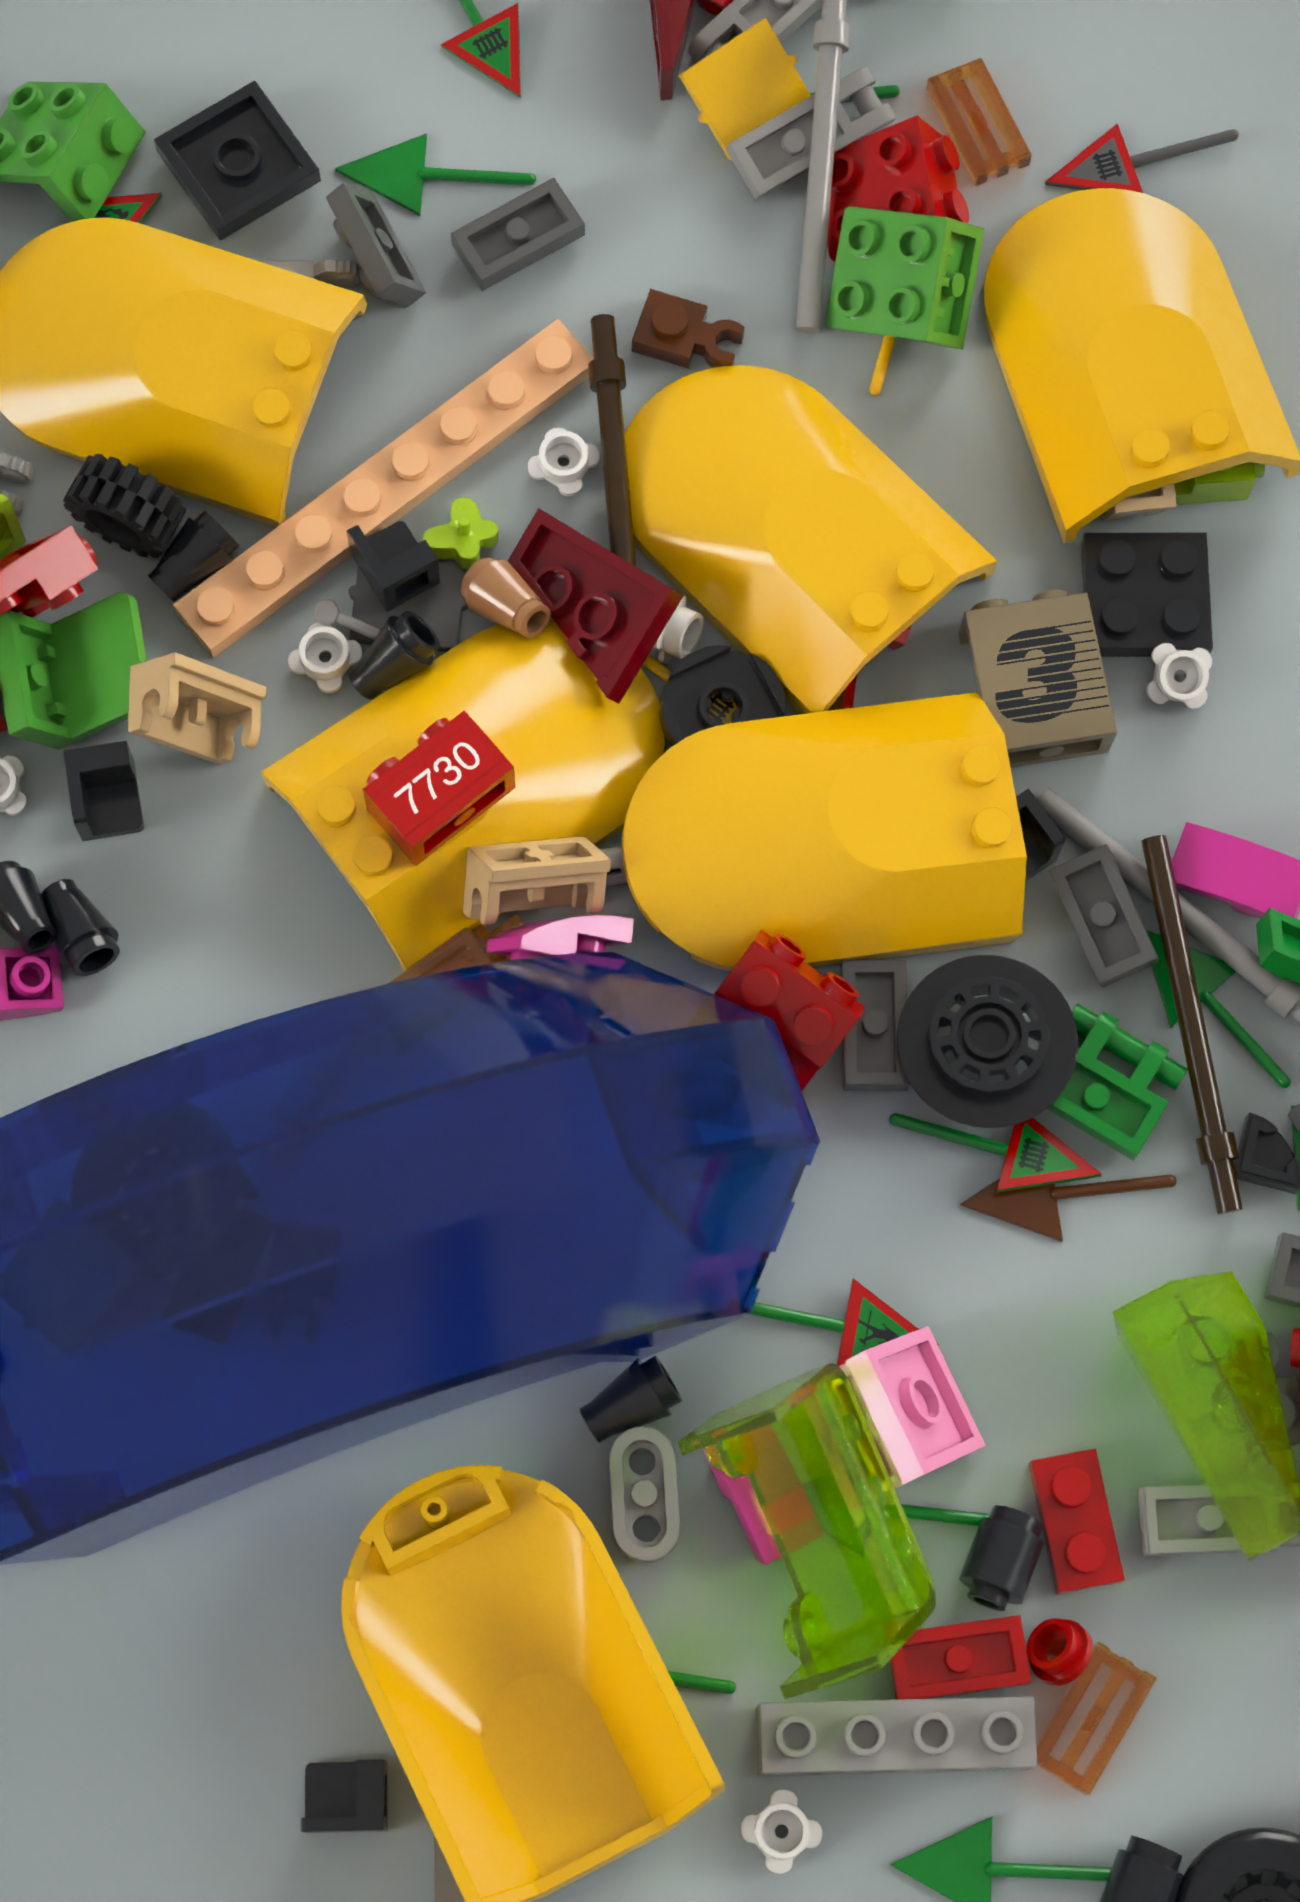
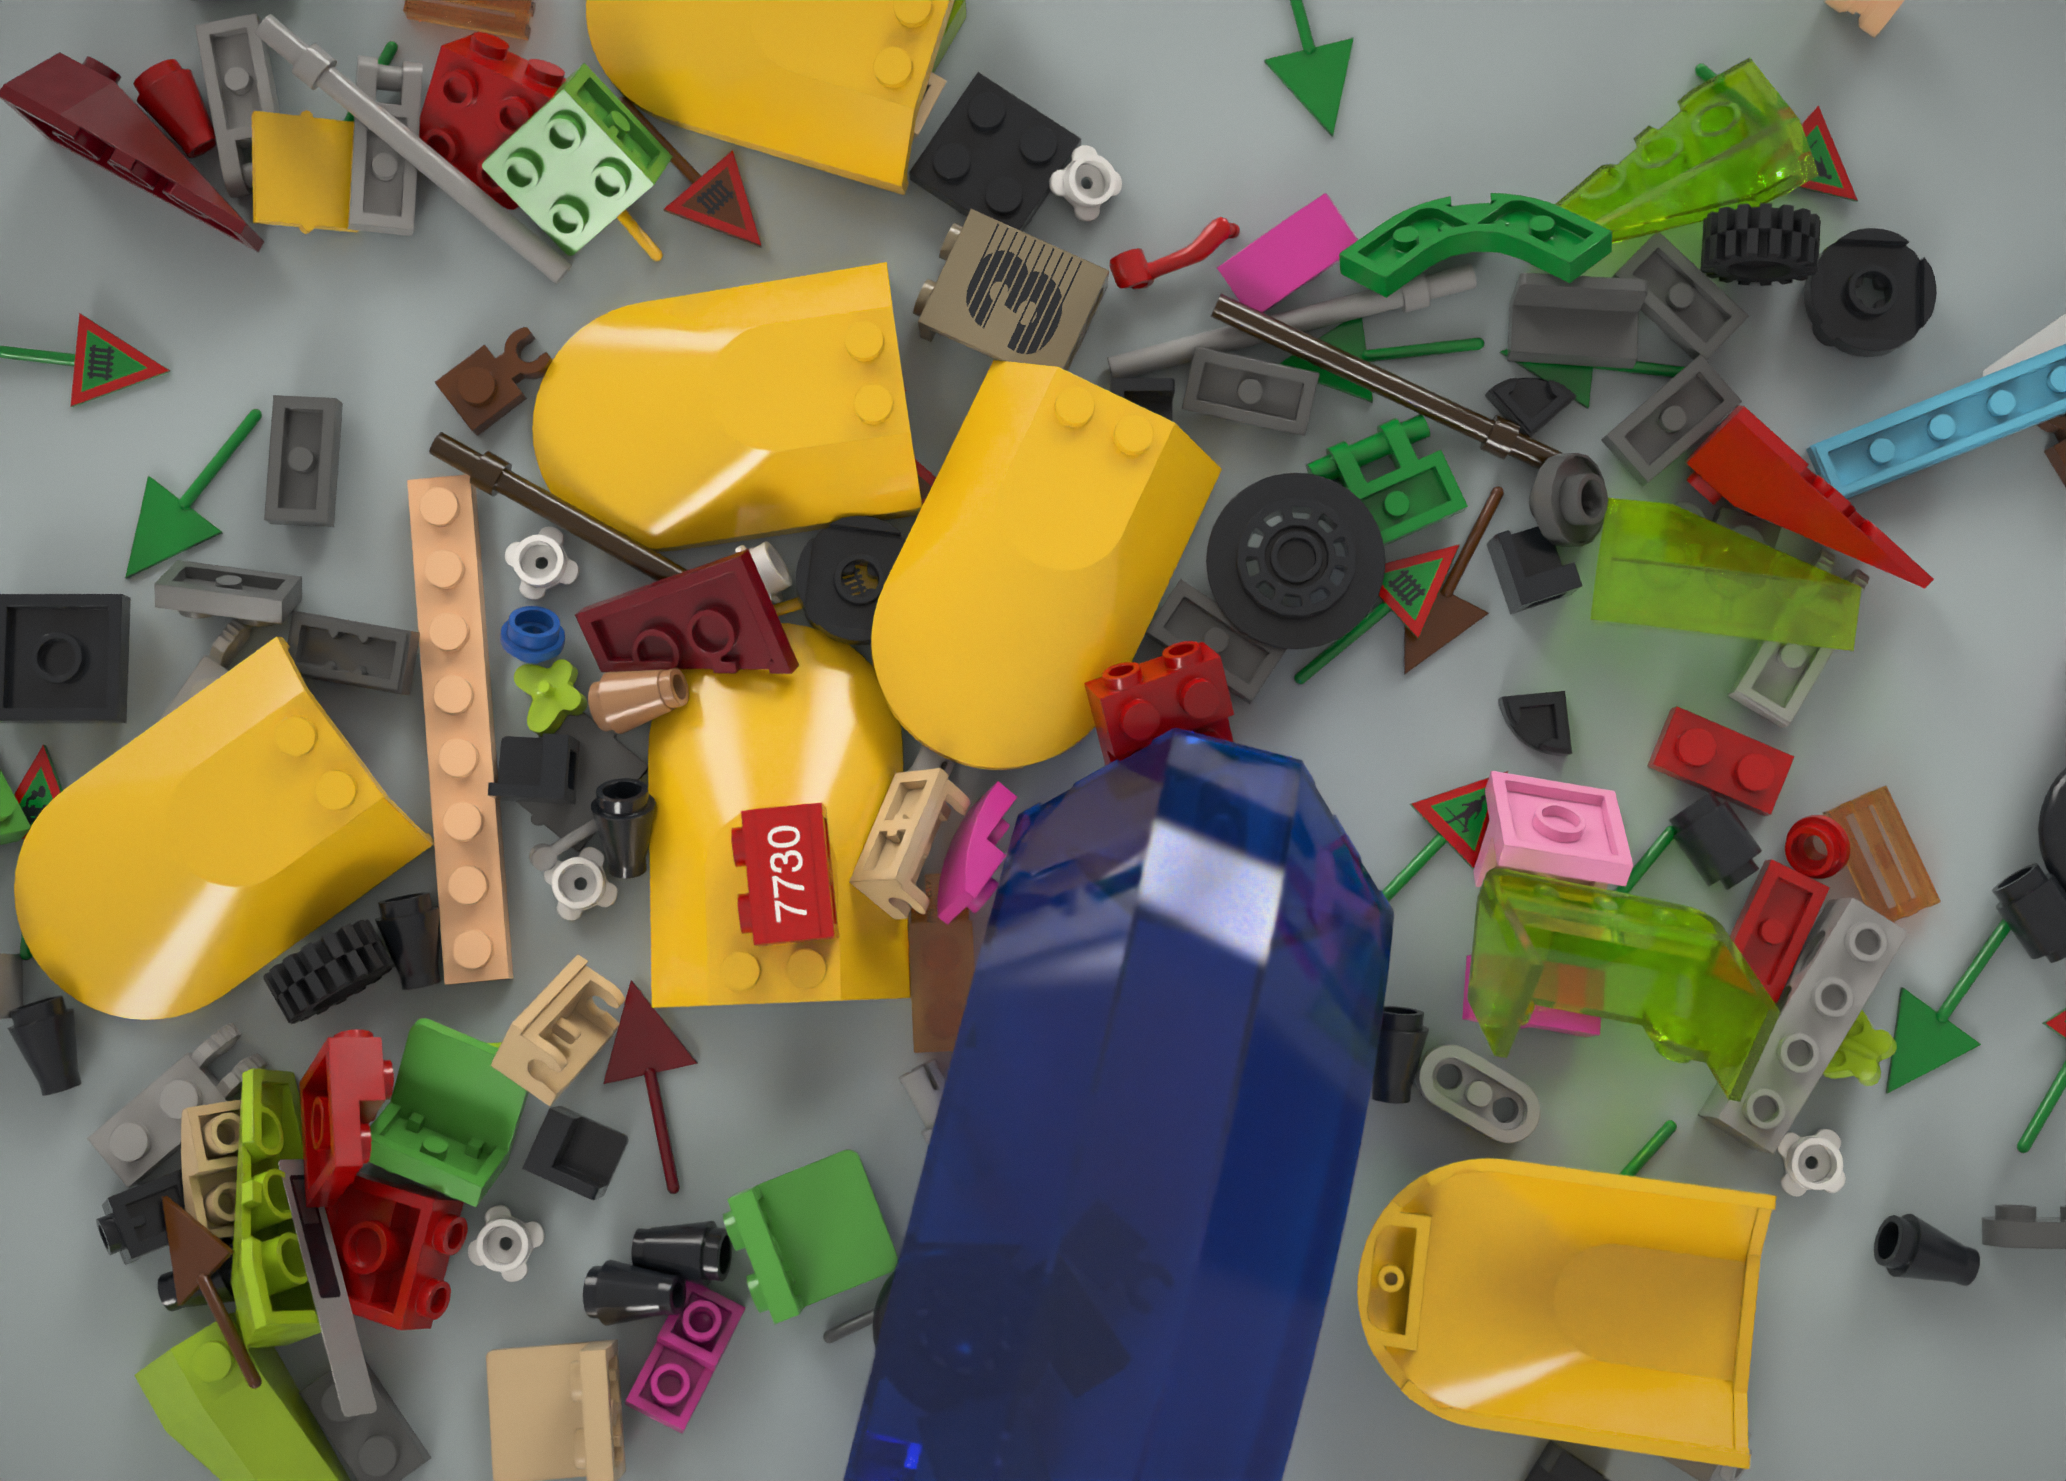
camera: 55 degrees left, 10 degrees up
none -> dark grey plate [287,611,420,695]
none -> blue plate [500,606,565,663]
none -> dark red piece [603,980,698,1194]
none -> piece [618,97,762,248]
none -> bright green bracket [723,1149,899,1324]
none -> red piece [1110,217,1240,289]
none -> black panel [1487,526,1583,615]
none -> black tile [1498,691,1572,756]
none -> dark grey plate [1529,453,1608,547]
none -> lime piece [1823,1010,1897,1086]

